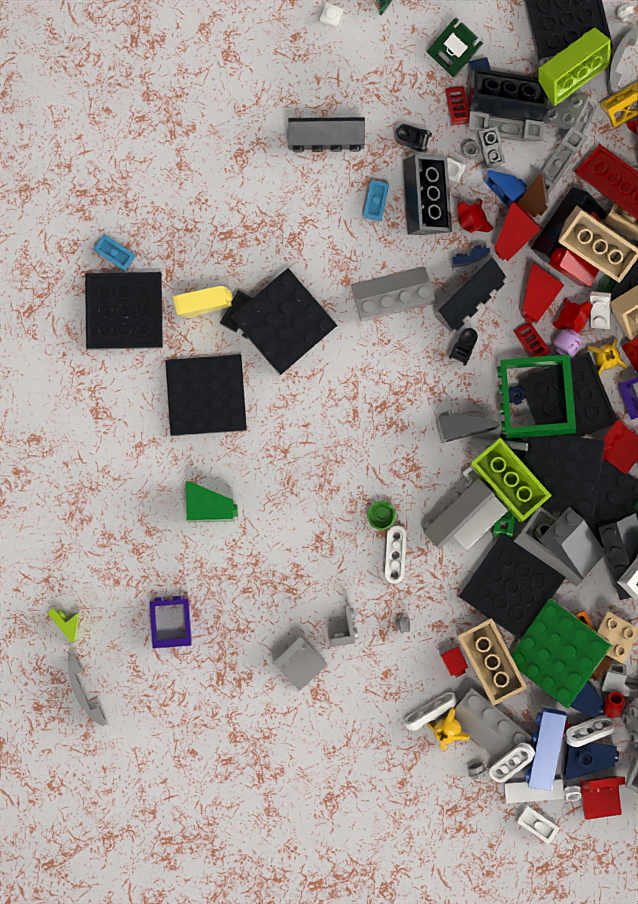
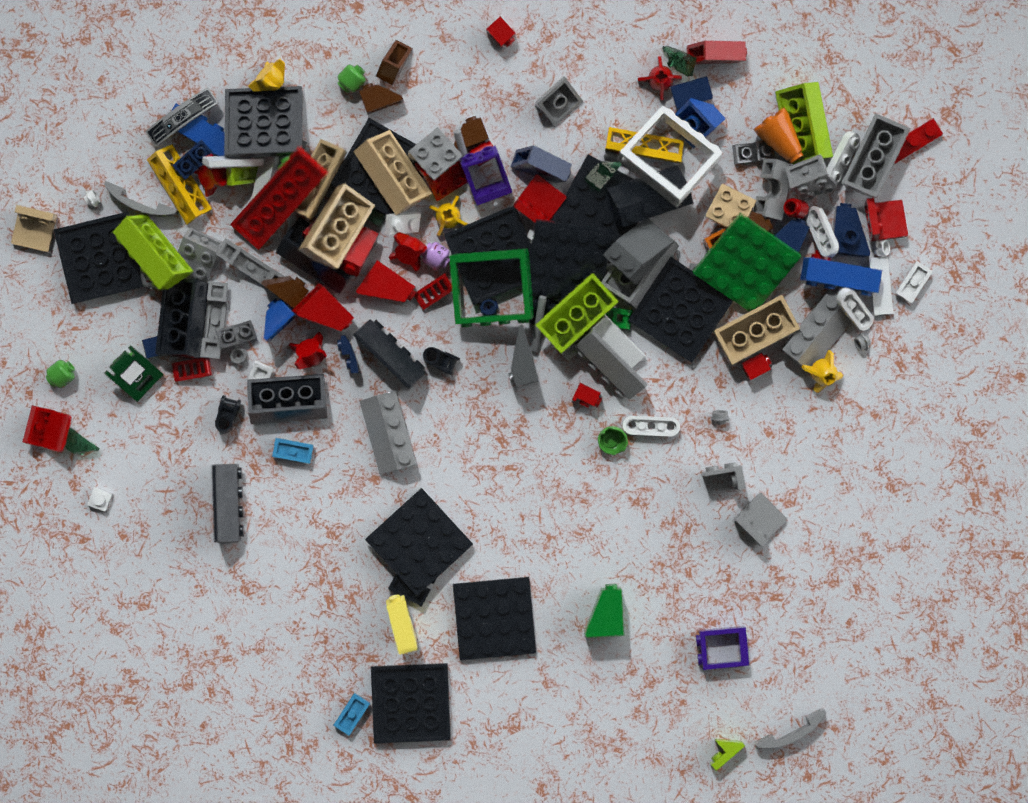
camera: 85 degrees left, 5 degrees up
white plate [404,692,458,731] -> none
none -> red brick [572,383,602,408]

